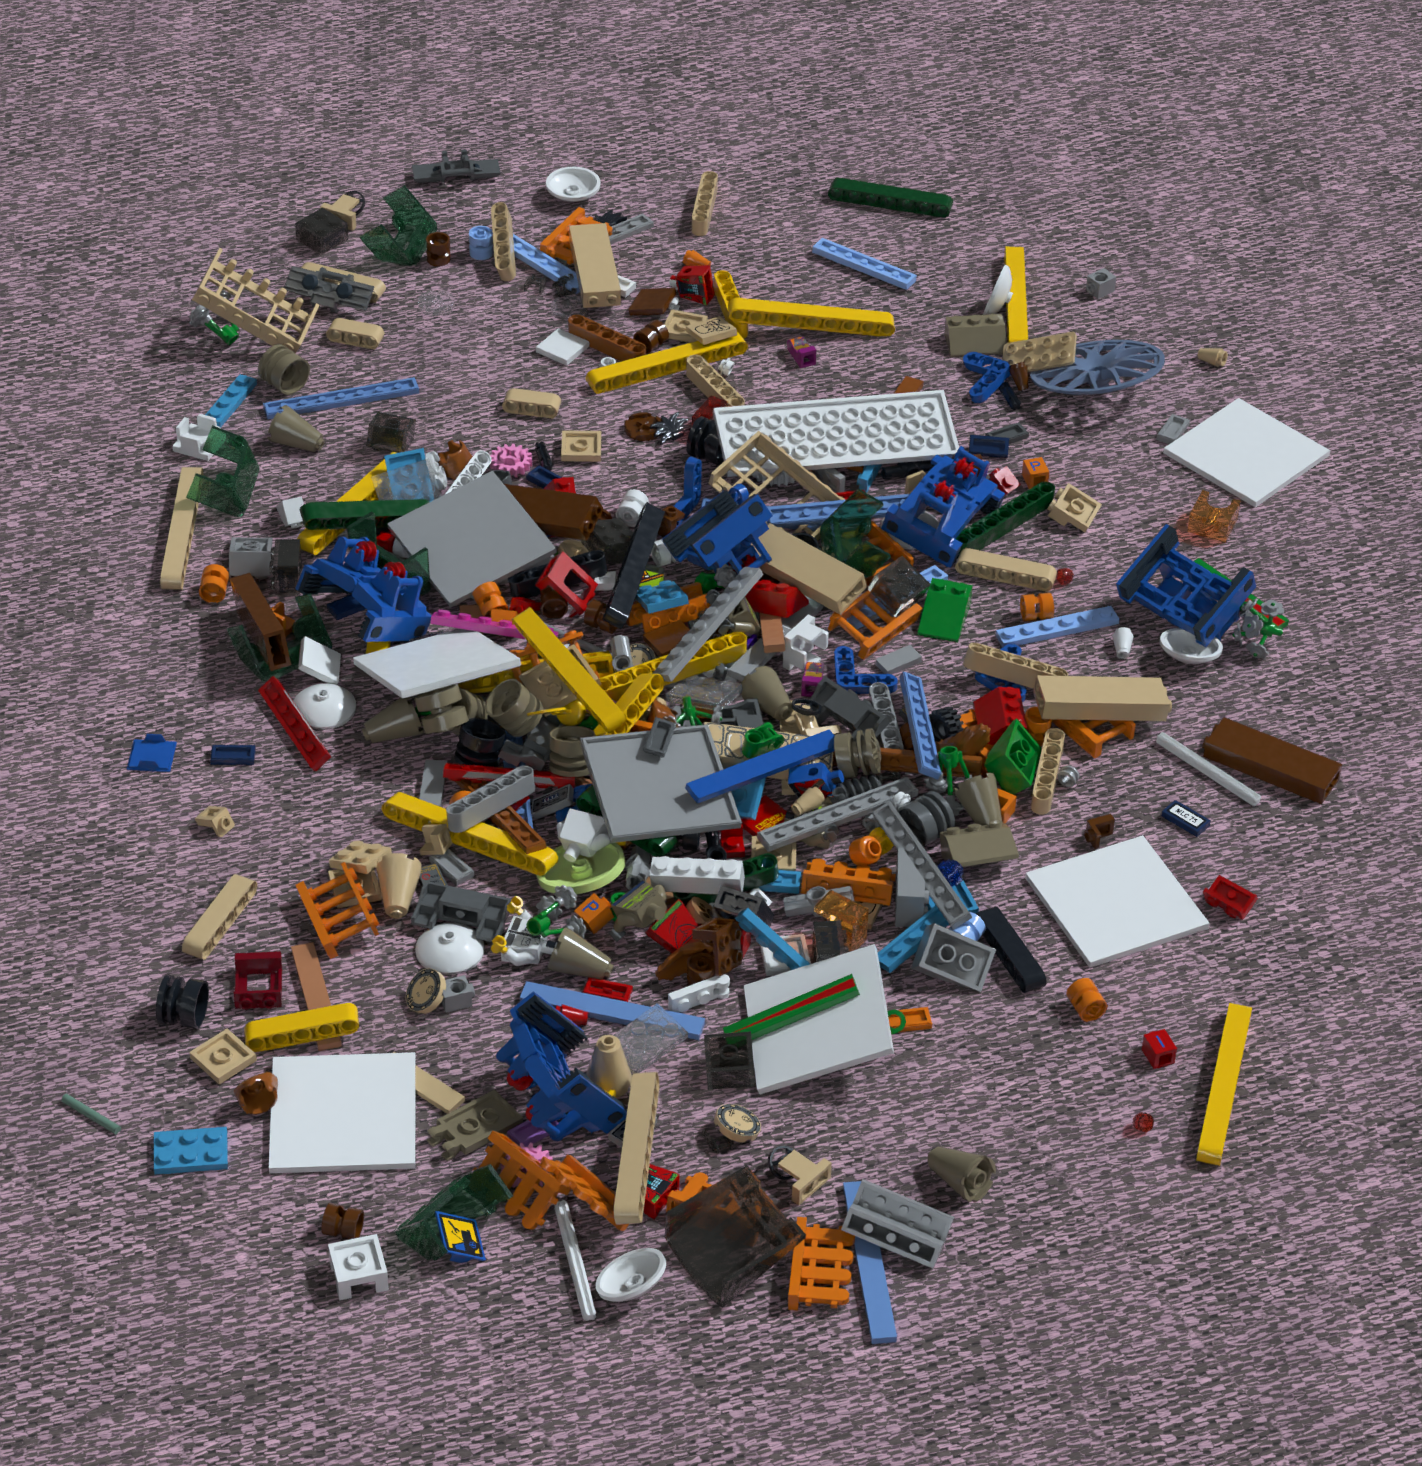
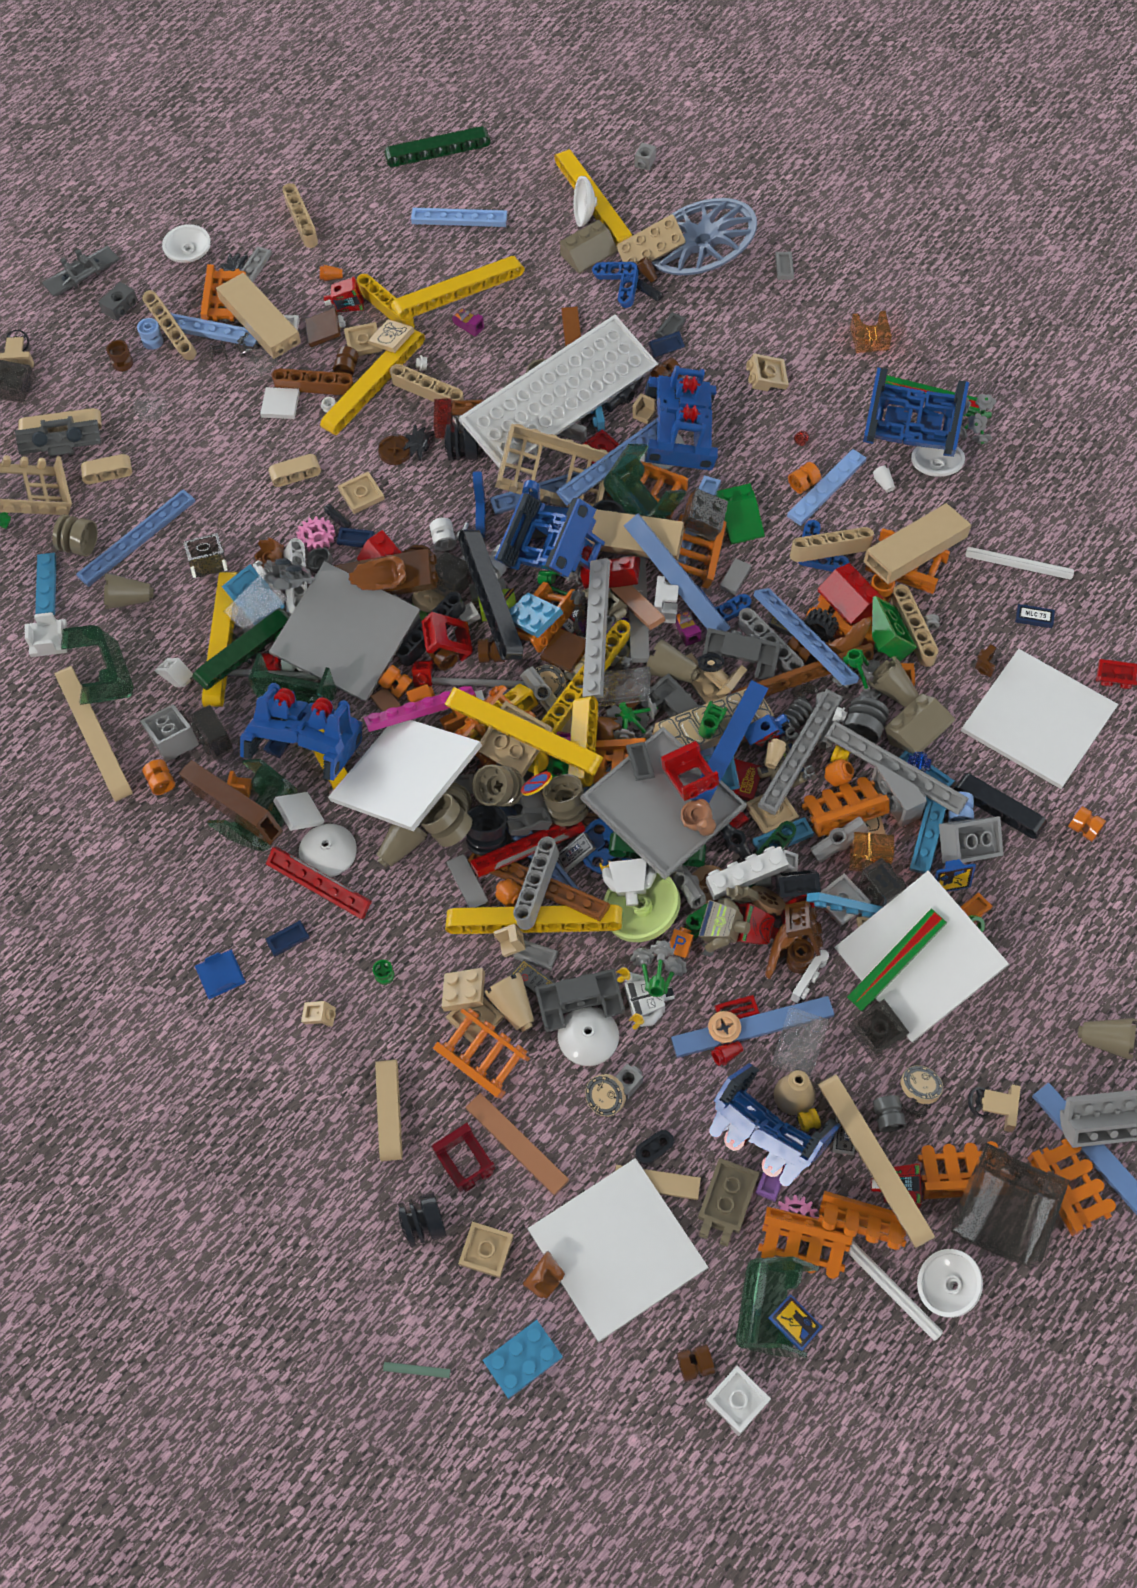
camera: 25 degrees left, 20 degrees up
yellow beam [244,1003,359,1052] -> none
clear green windscreen [359,185,437,266] -> none
dark tan cone [547,927,614,980] -> none
reddish brown bracket [658,506,685,538] -> none
dark tan wheel [834,728,881,779] -> none
tan beam [955,548,1057,592] -> none
dark green beam [956,482,1055,559] -> none
bracket [988,466,1021,496] -> none
orange brick [1022,457,1049,489] -> none
white tile [1163,398,1330,507] -> none
tan cone [1198,348,1228,367] -> none
reddish brown brick [1202,717,1342,804] -> none
none -> dark grey brick [98,281,138,321]
none -> dark grey piece [264,558,315,590]
none -> dark orange hair [348,555,406,591]
none -> green wheel [372,959,395,985]
none -> medium blue tile [624,513,731,632]
none -> black plate [635,1130,674,1165]
none -> red window [661,741,719,801]
none -> nougat hair [681,799,716,836]
none -> light nougat gear [708,1011,741,1044]
none -> dark tan plate [726,885,759,904]
none -> dark grey wheel [873,1095,906,1132]
none -> piece [935,859,976,892]

